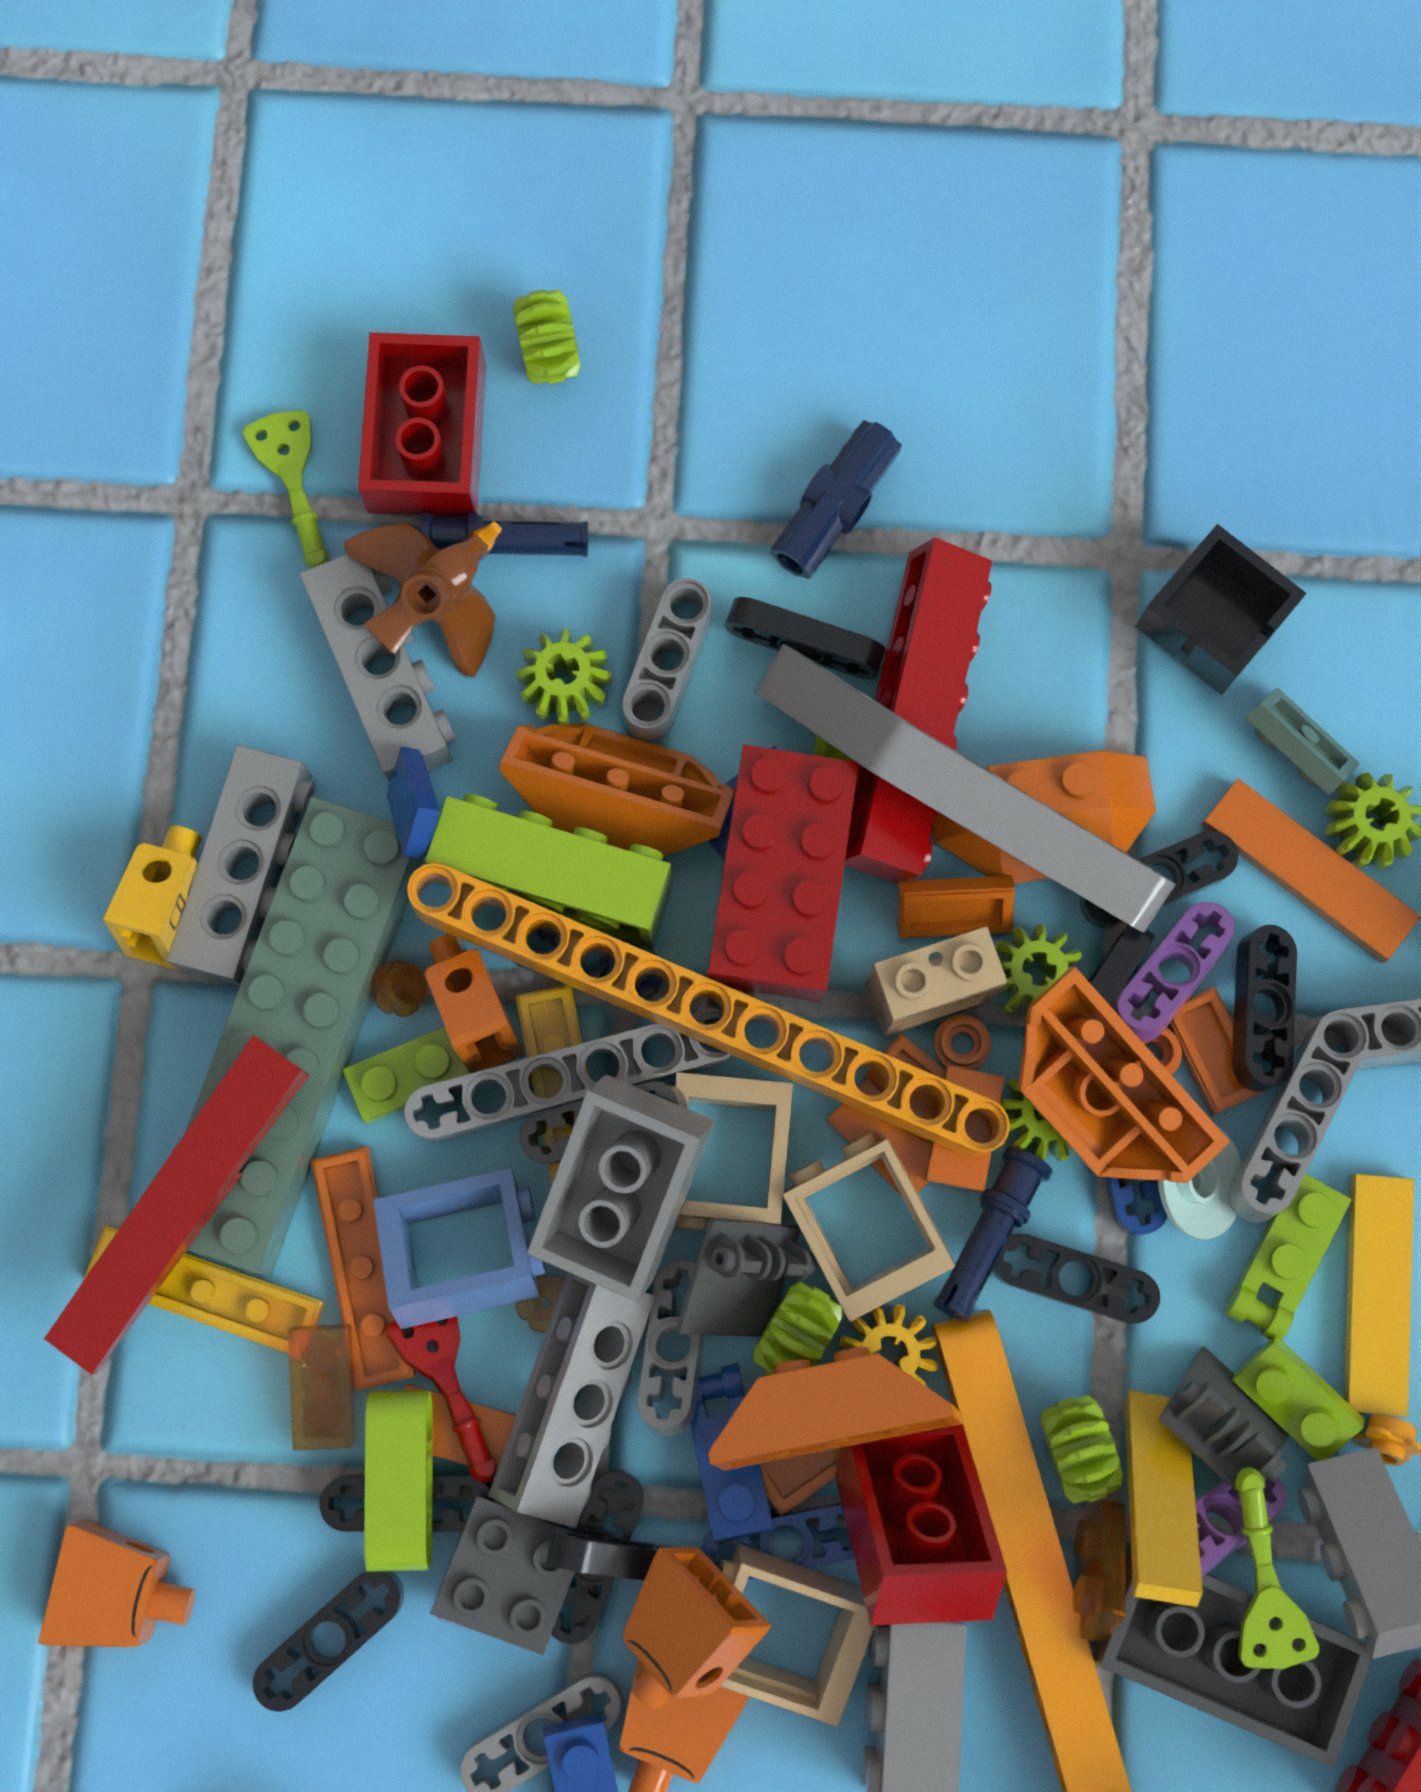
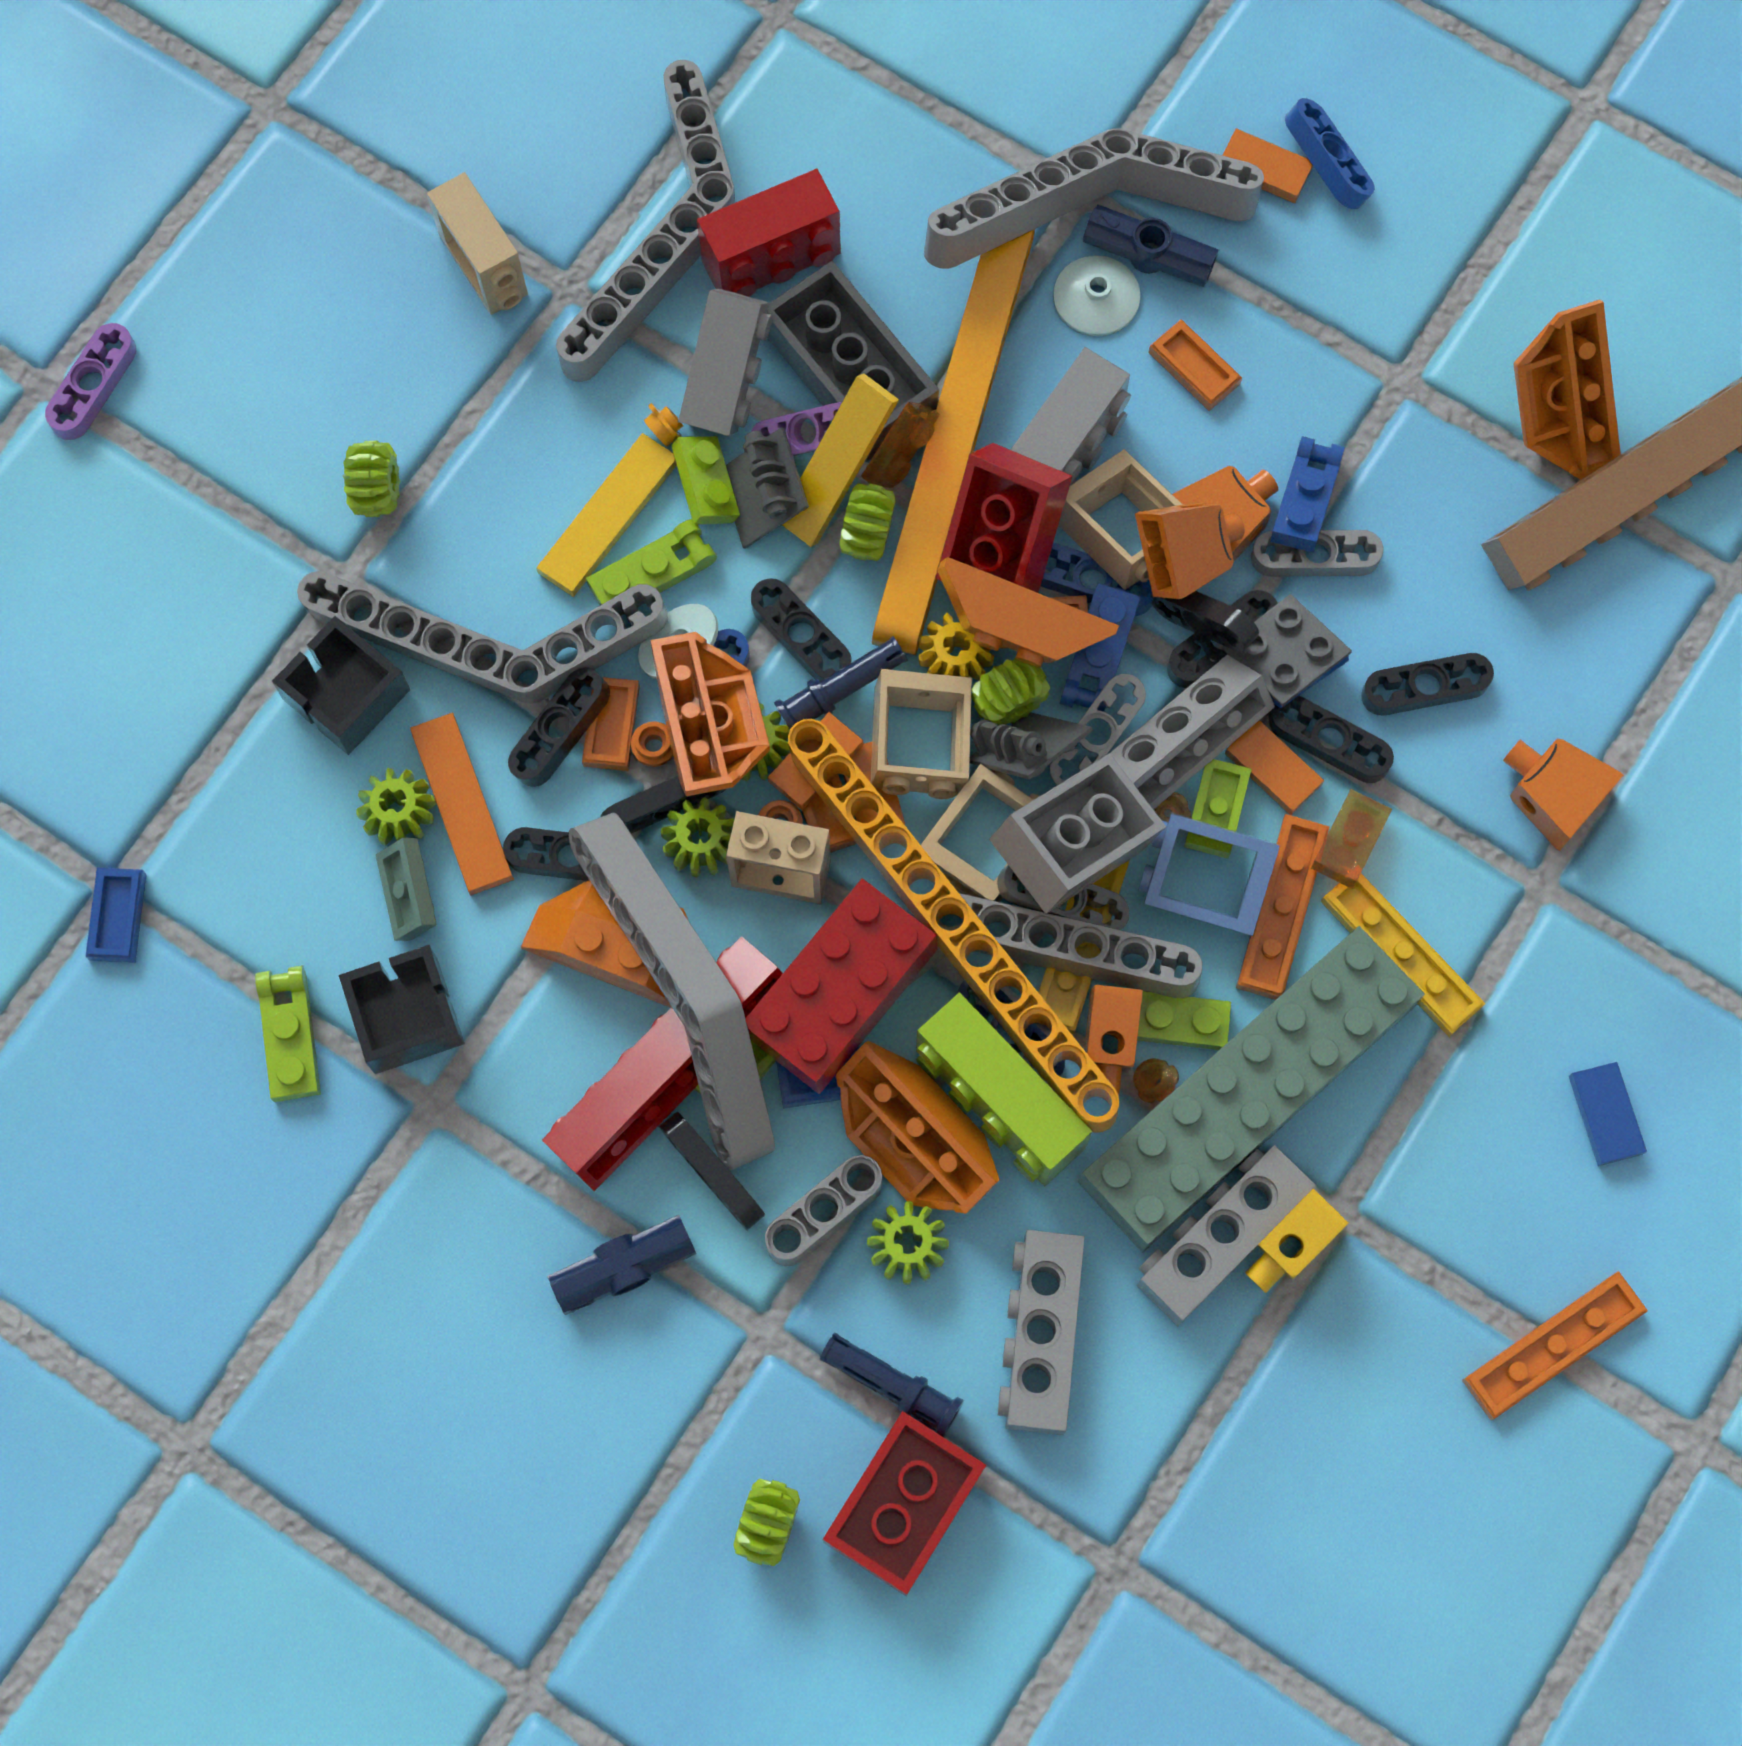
camera: 150 degrees left, 5 degrees down
red slope [44,1035,310,1375] -> none
lime piece [243,410,329,569] -> none
dark orange animal [344,521,502,678] -> none
lime beam [364,1390,433,1572] -> none
red piece [385,1316,496,1483] -> none
blue tile [386,747,440,859] -> none
orange tile [897,876,1015,938] -> none
medium lavender beam [1115,902,1235,1042] -> none
lime piece [1235,1467,1320,1669] -> none
none -> lime plate [255,965,321,1102]
none -> lime plate [1184,759,1251,859]

